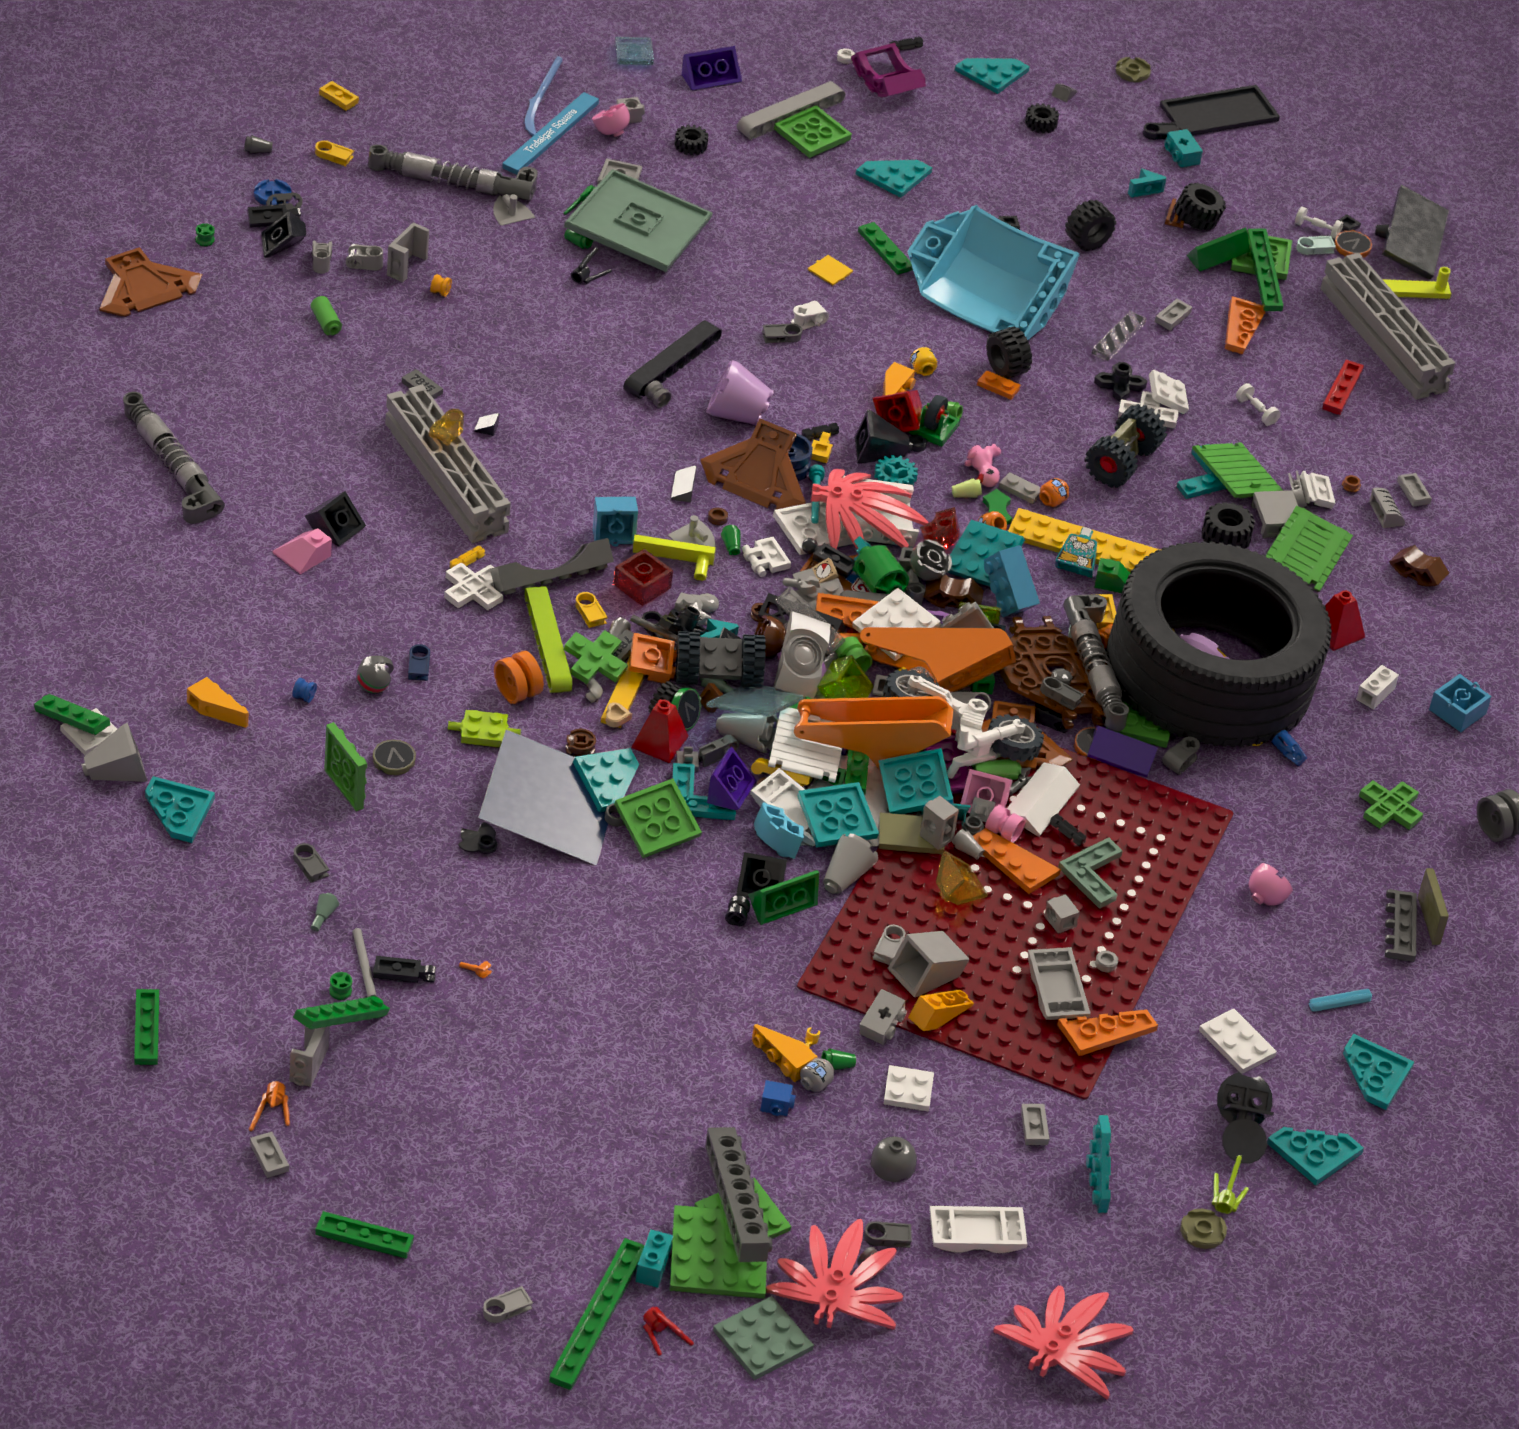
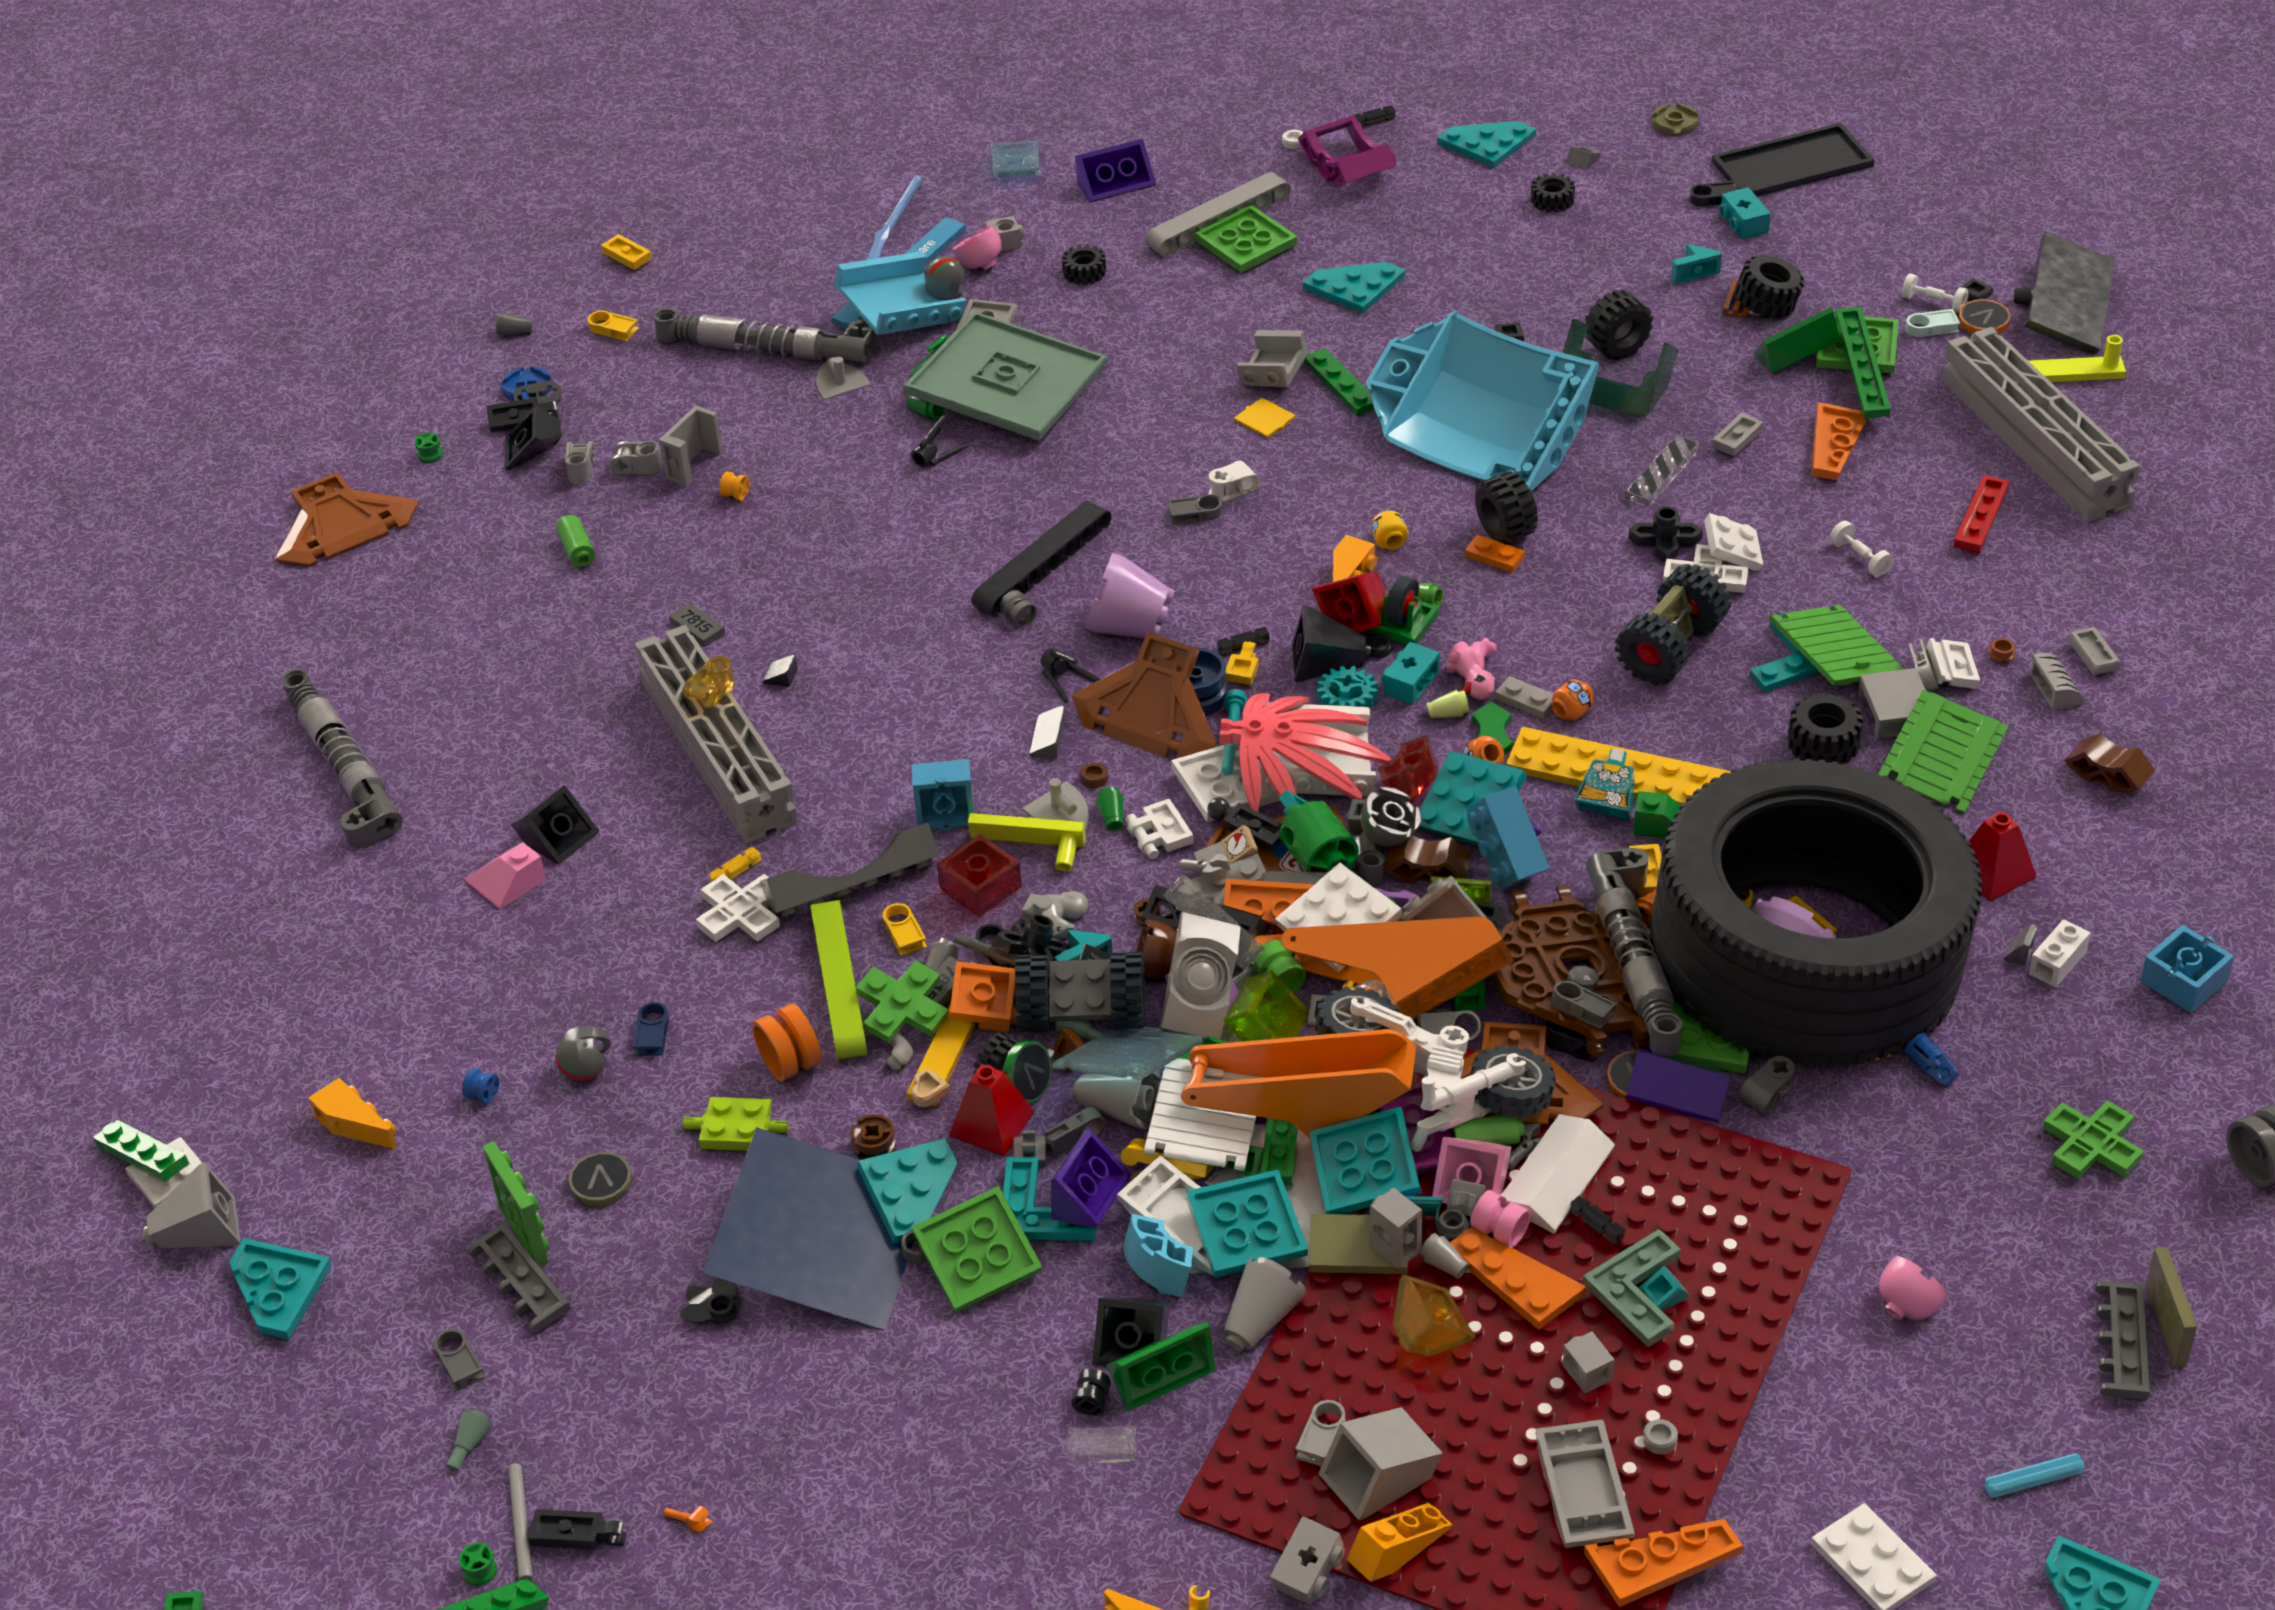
camera: 10 degrees right, 0 degrees up
none -> dark grey hinge [467,1223,572,1333]
none -> medium azure panel [834,251,967,335]
none -> dark grey helmet [924,256,965,300]
none -> black plant [1040,647,1101,703]
none -> clear tile [1067,1426,1137,1464]
none -> light grey panel [1237,330,1309,387]
none -> teal brick [1381,642,1440,705]
none -> clear green windscreen [1562,319,1679,417]
none -> teal slope [1639,1266,1690,1311]
none -> flat silver slope [2003,924,2037,965]

